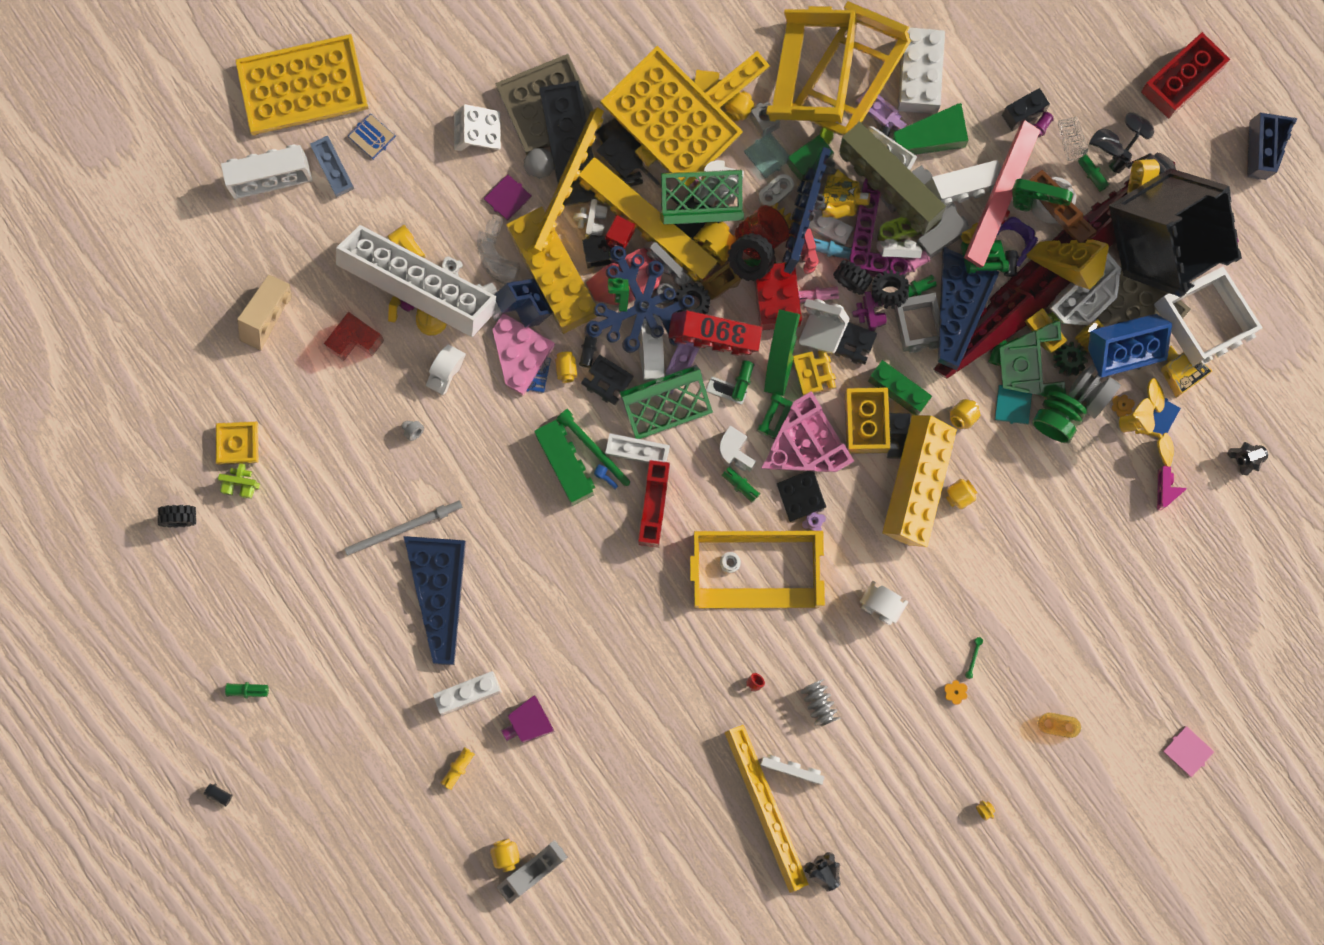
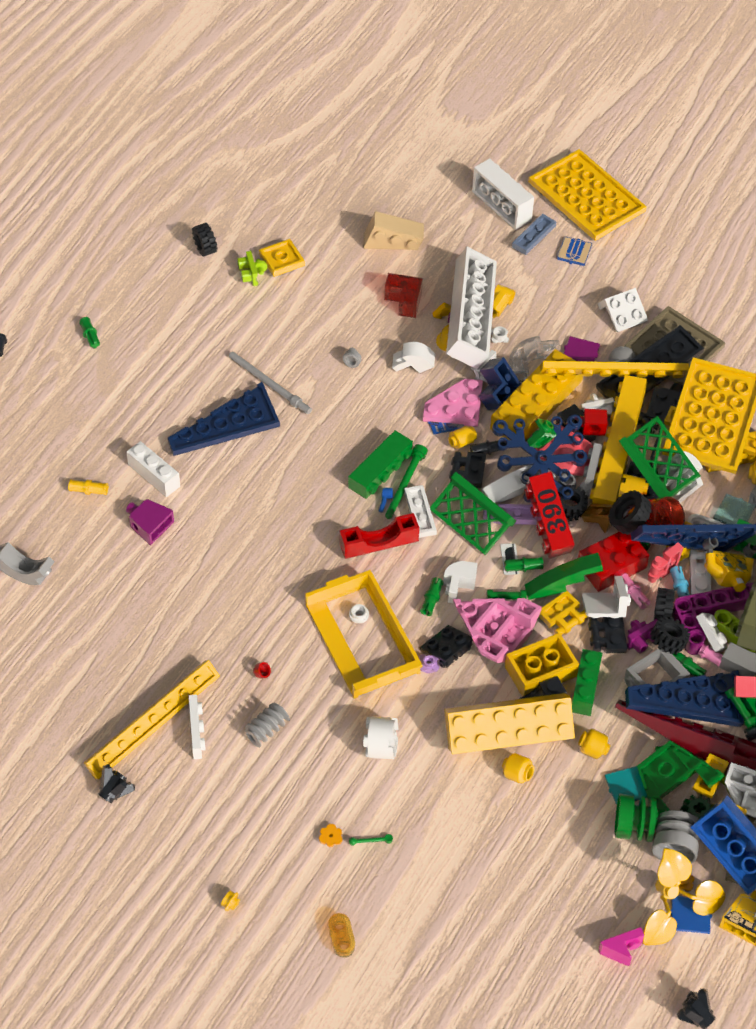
camera: 65 degrees right, 25 degrees down
yellow head [490,839,520,872] -> none

